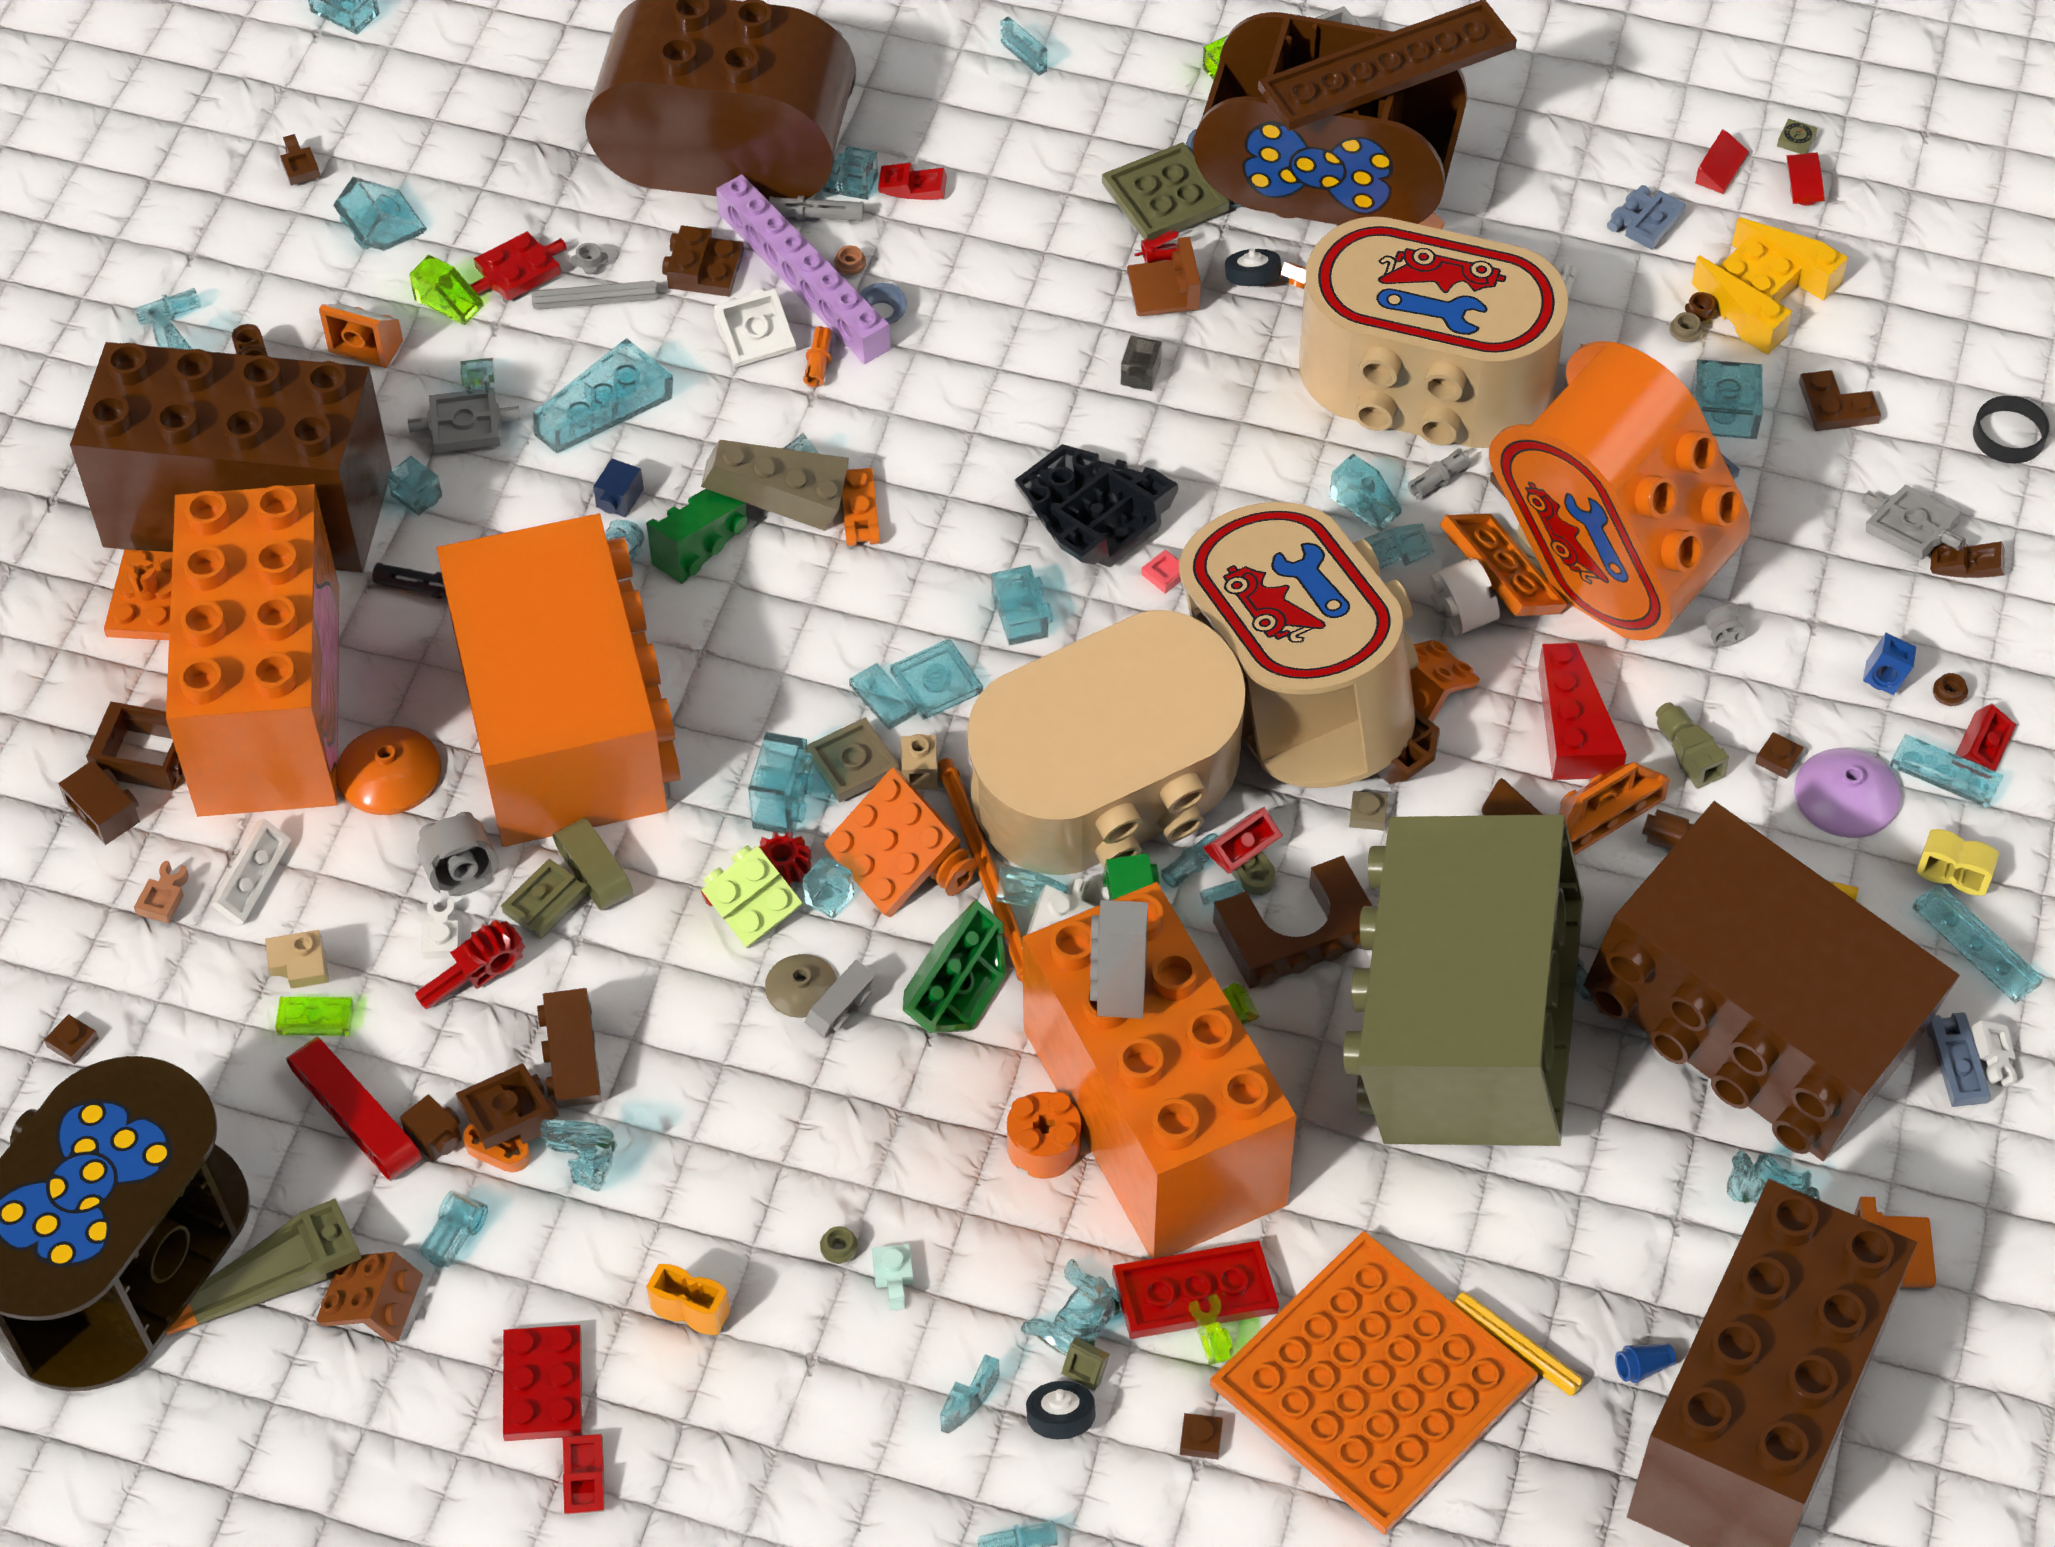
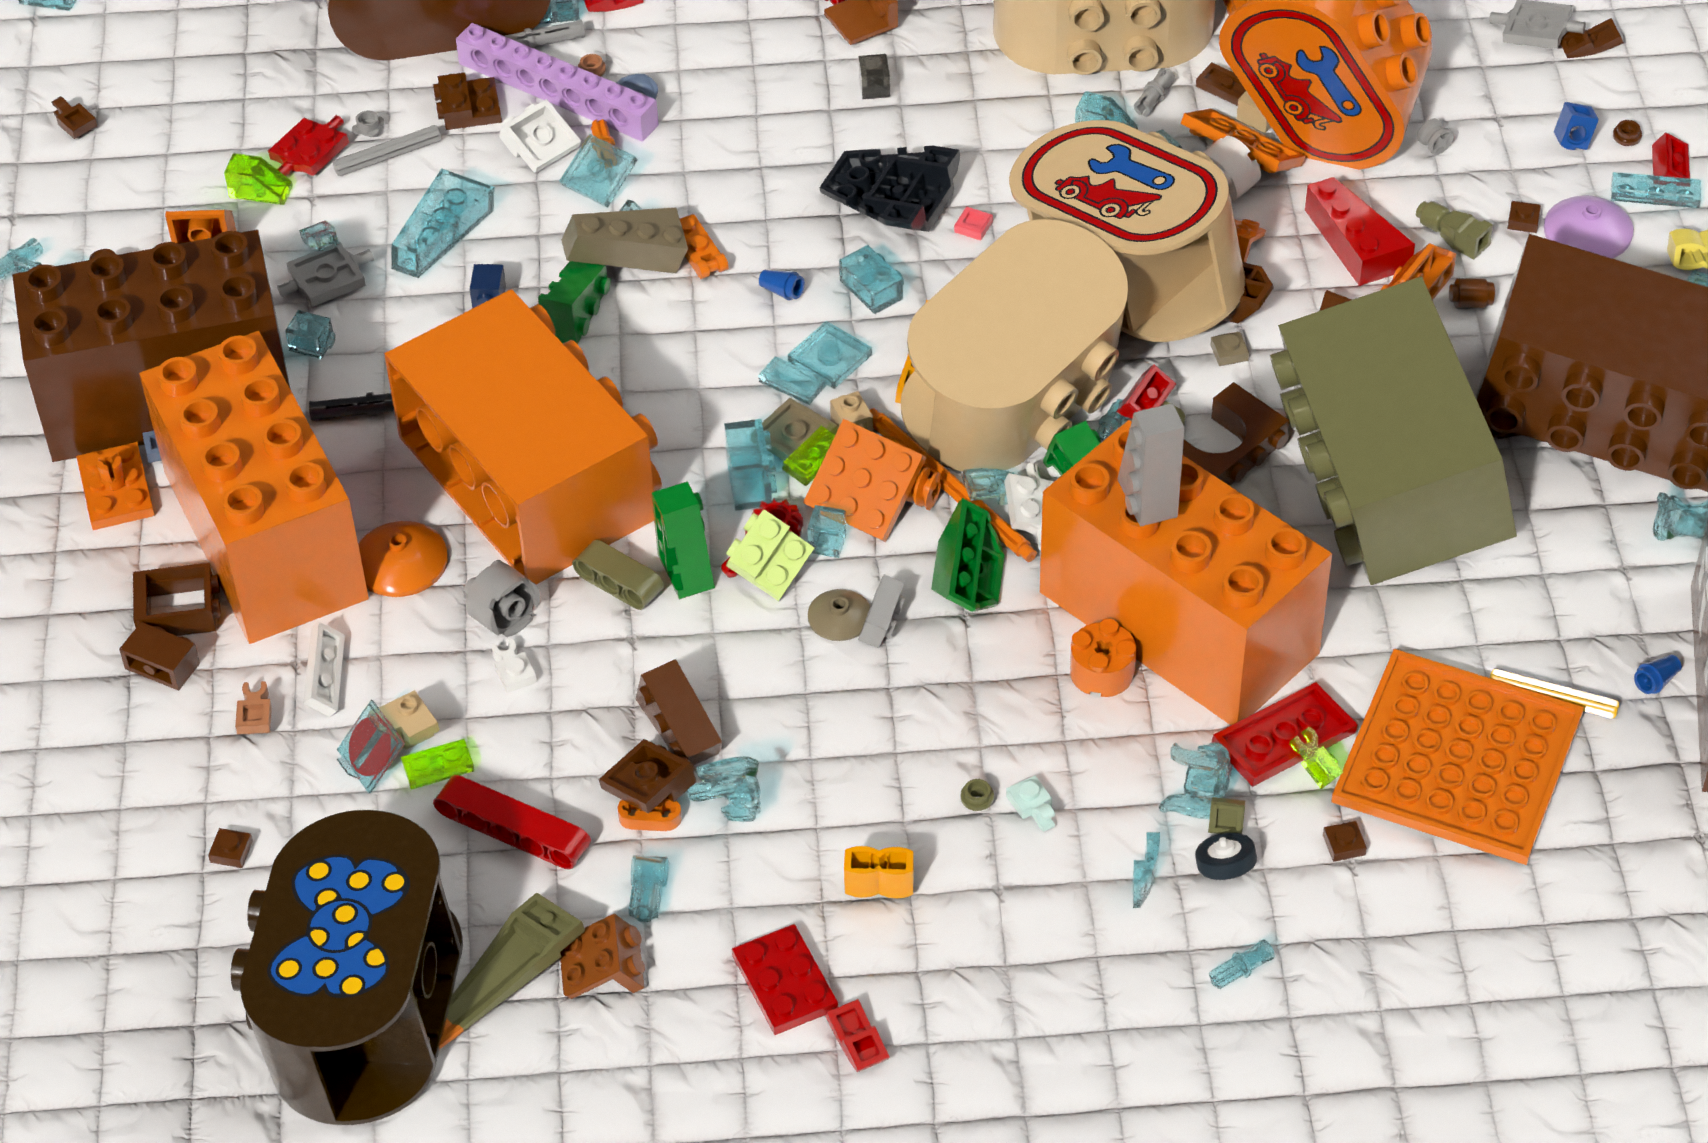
camera: 20 degrees left, 5 degrees down
clear light blue slope [333,176,427,251] -> none
reddish brown brick [400,1094,462,1162] -> none
red gear [415,920,525,1009] -> none
olive plate [501,858,589,939] -> none
none -> clear light blue piece [337,700,405,793]
none -> clear light blue plate [559,134,638,208]
none -> green wedge [652,481,715,599]
none -> blue cone [759,270,805,300]
none -> clear neon green plate [782,425,835,486]

